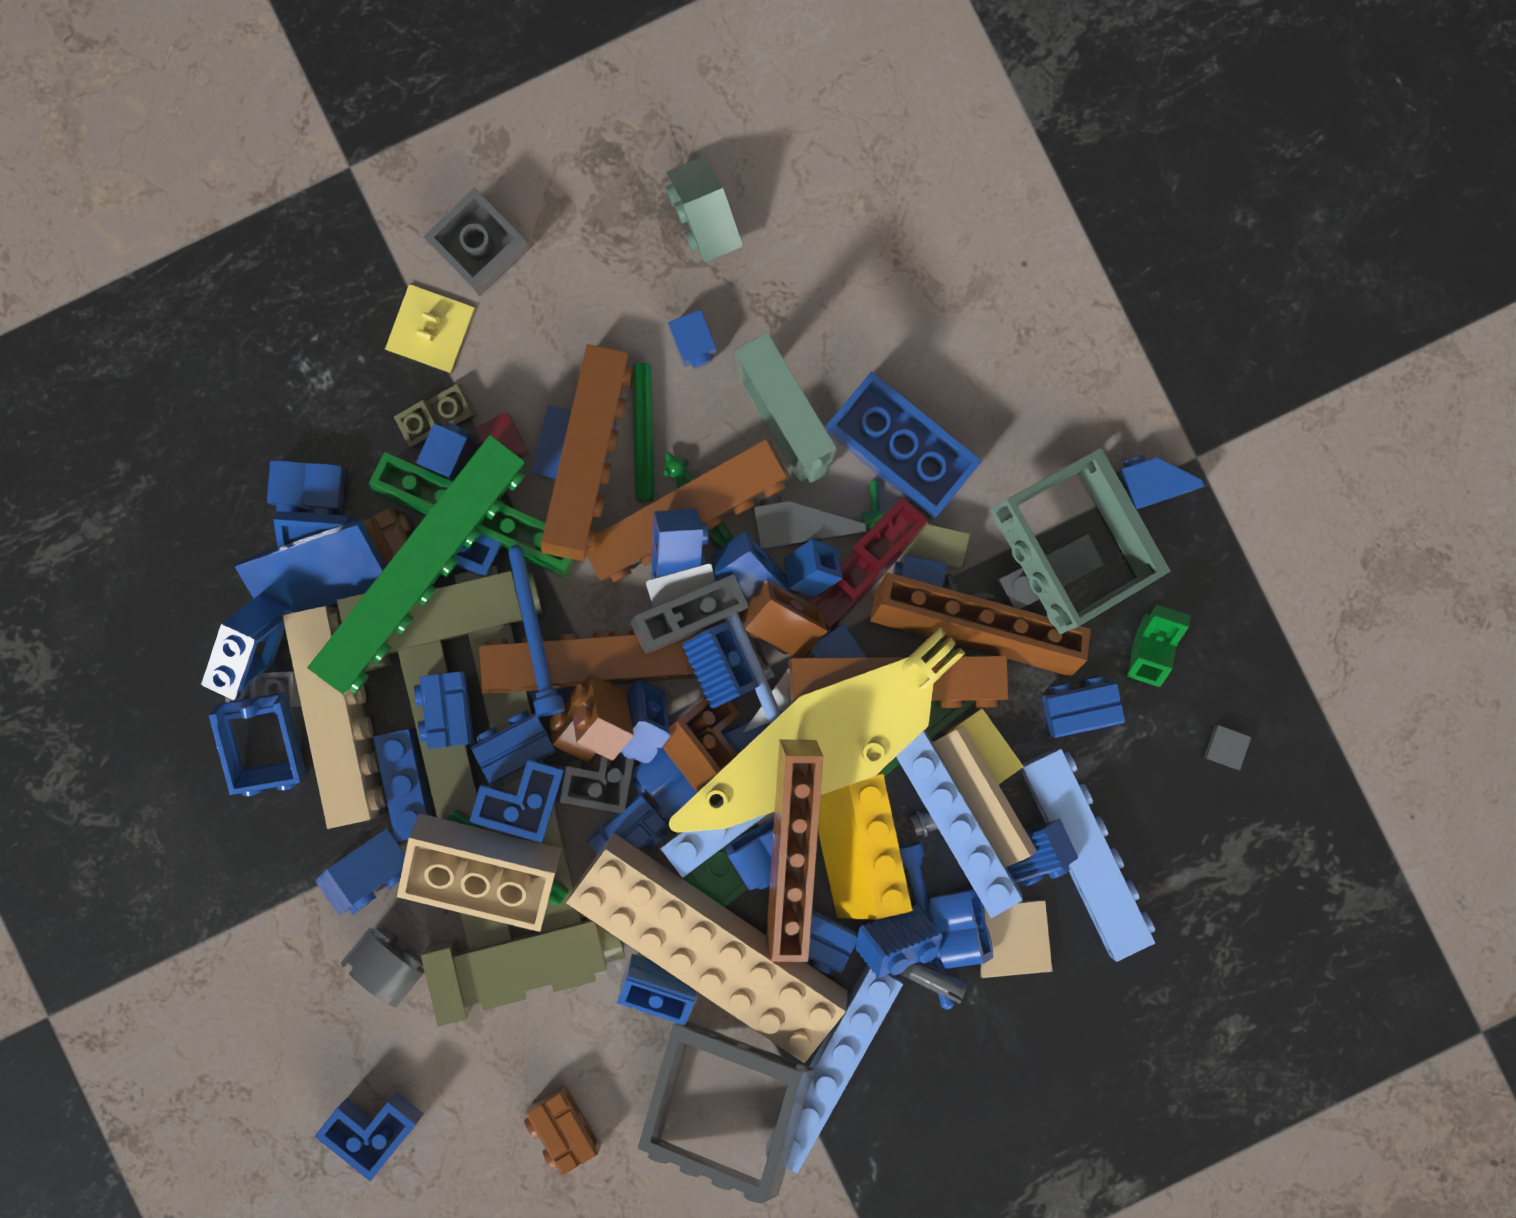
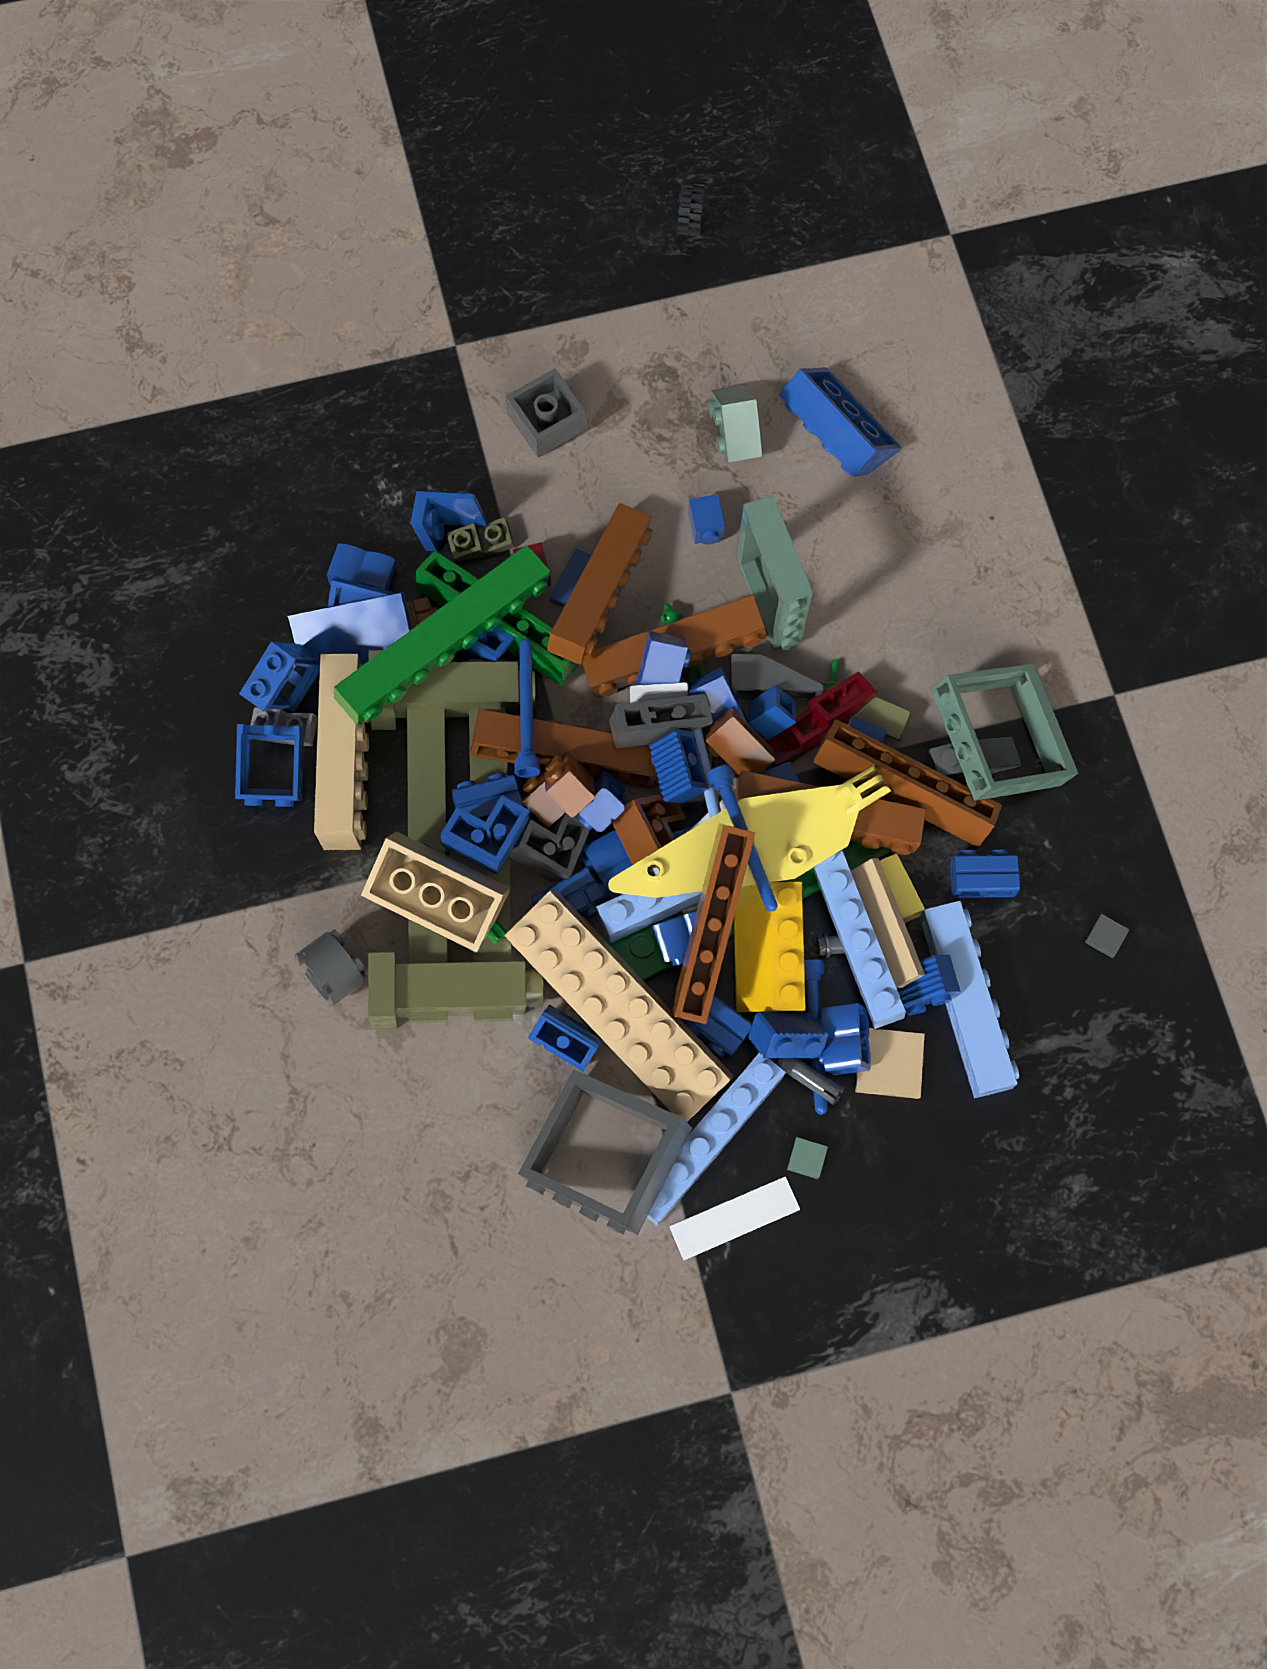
camera: 10 degrees right, 15 degrees down
blue brick [314,1092,424,1182] -> none
blue brick [315,829,405,916] -> none
blue brick [373,728,435,842] -> none
light yellow piece [385,284,475,373] -> none
blue brick [414,671,474,749] -> none
blue brick [416,422,477,481] -> none
dark orange brick [524,1085,601,1176] -> none
green axle [632,363,654,502] -> none
blue brick [825,371,982,519] -> none
blue slope [1116,455,1204,510] -> none
green brick [1126,605,1191,687] -> none
none -> blue bracket [410,489,488,551]
none -> white sticker [669,1176,800,1261]
none -> blue piece [706,764,778,912]
none -> blue slope [779,367,902,477]
none -> sand green tile [787,1137,828,1179]

